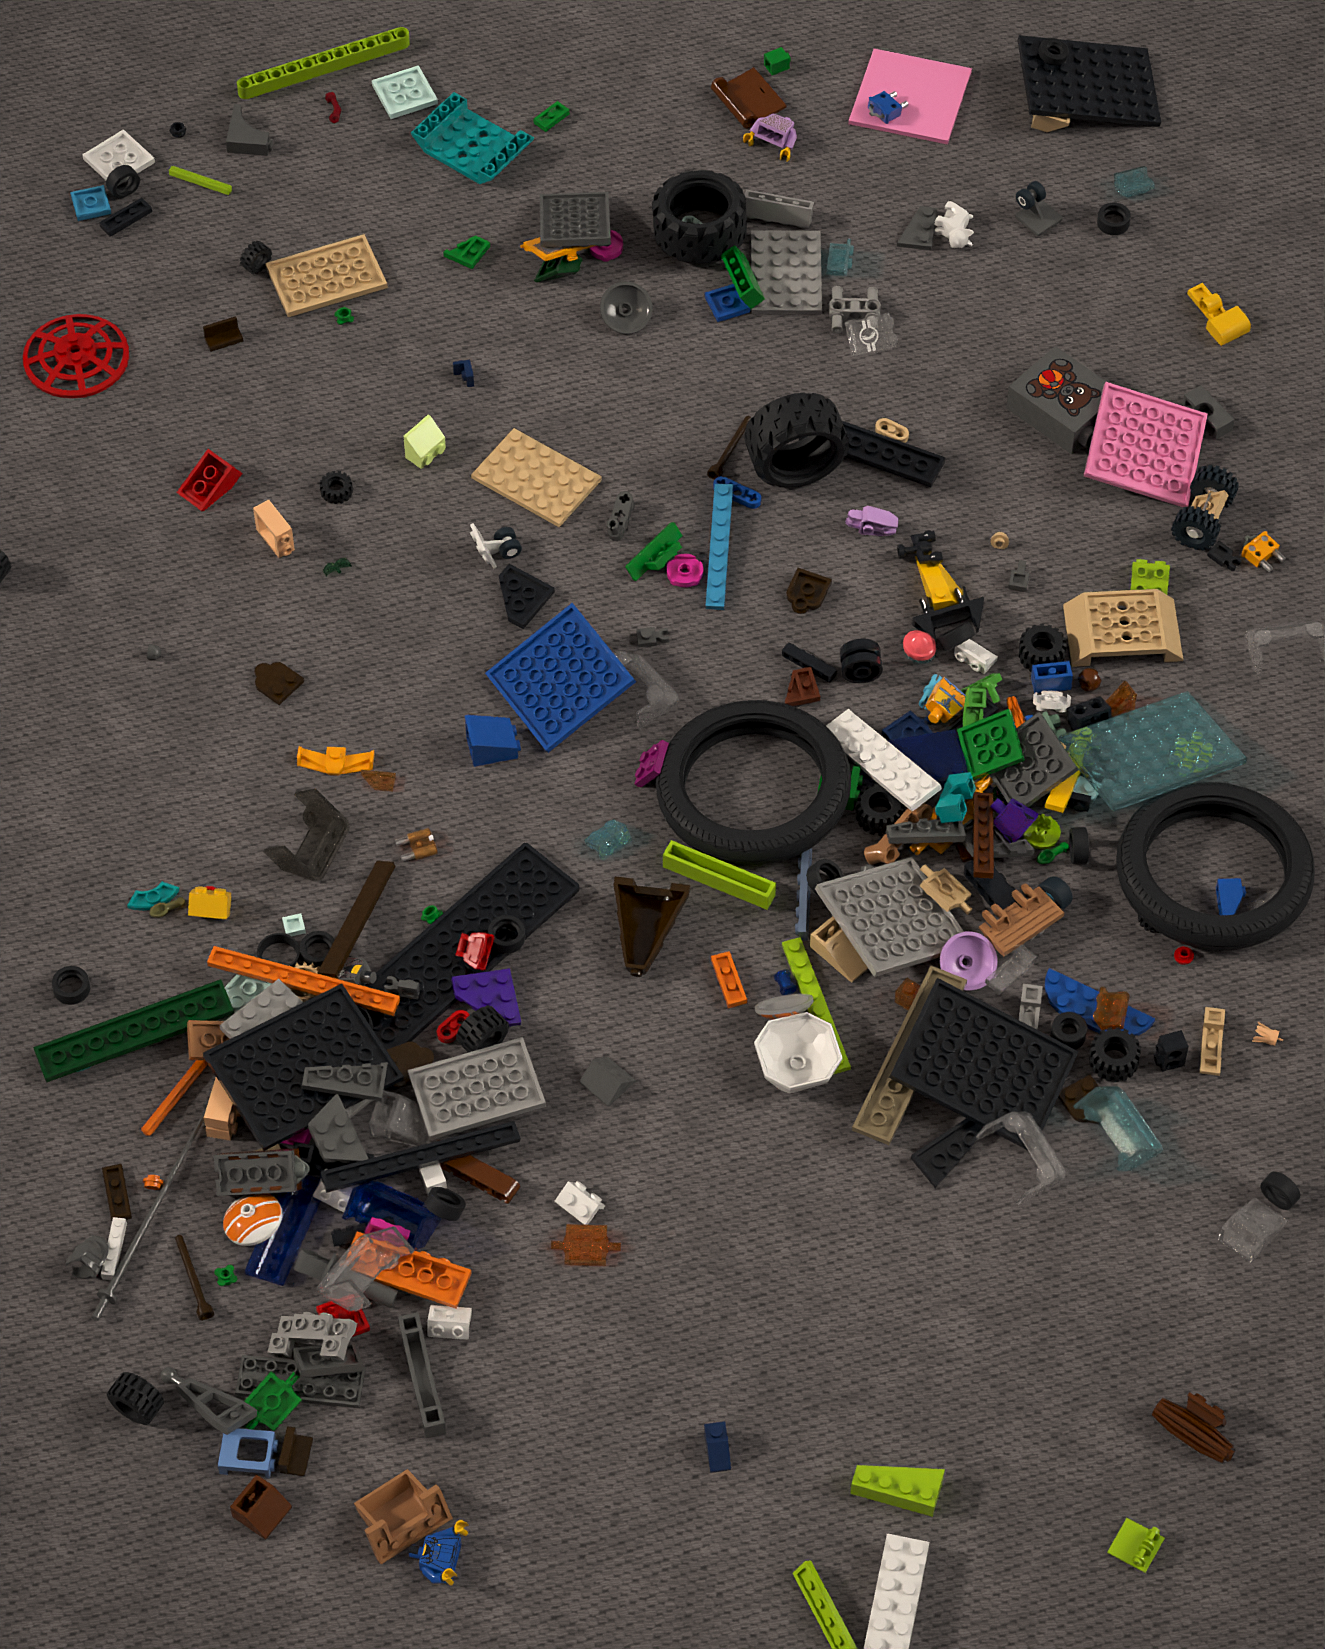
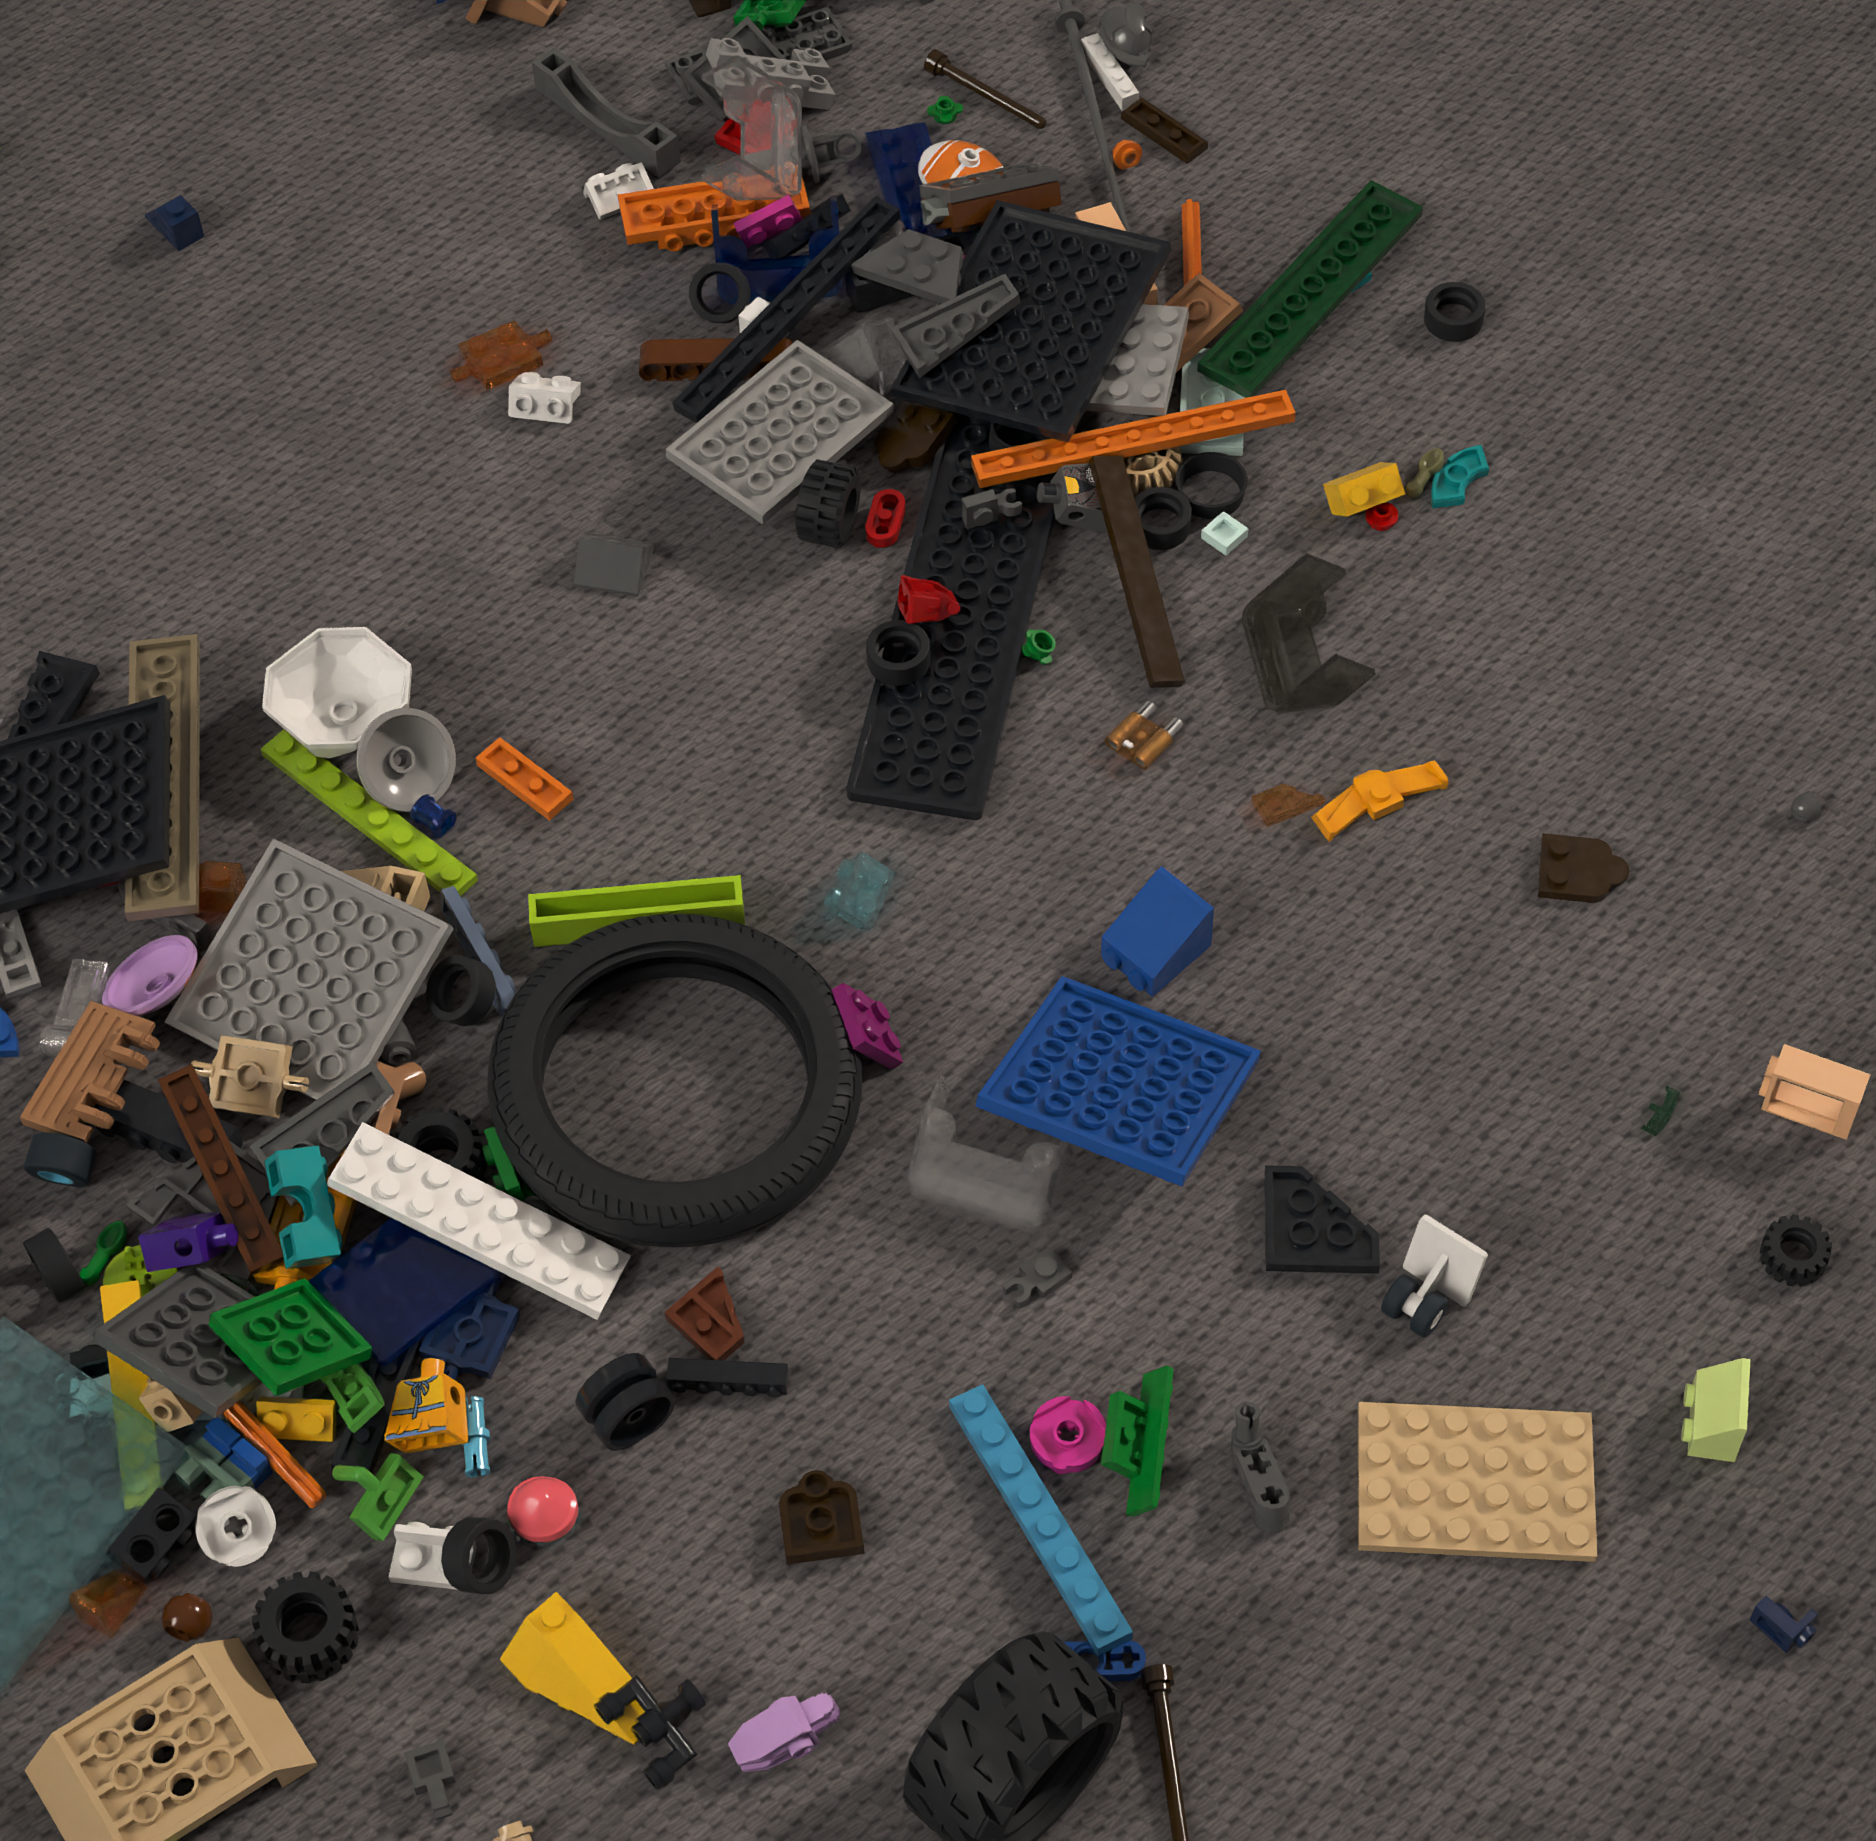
camera: 150 degrees right, 0 degrees up
dark purple plate [451,968,521,1027] -> none
dark brown cone [613,876,691,977] -> none
black hose [912,586,984,644] -> none
blue brick [1031,661,1073,693] -> none

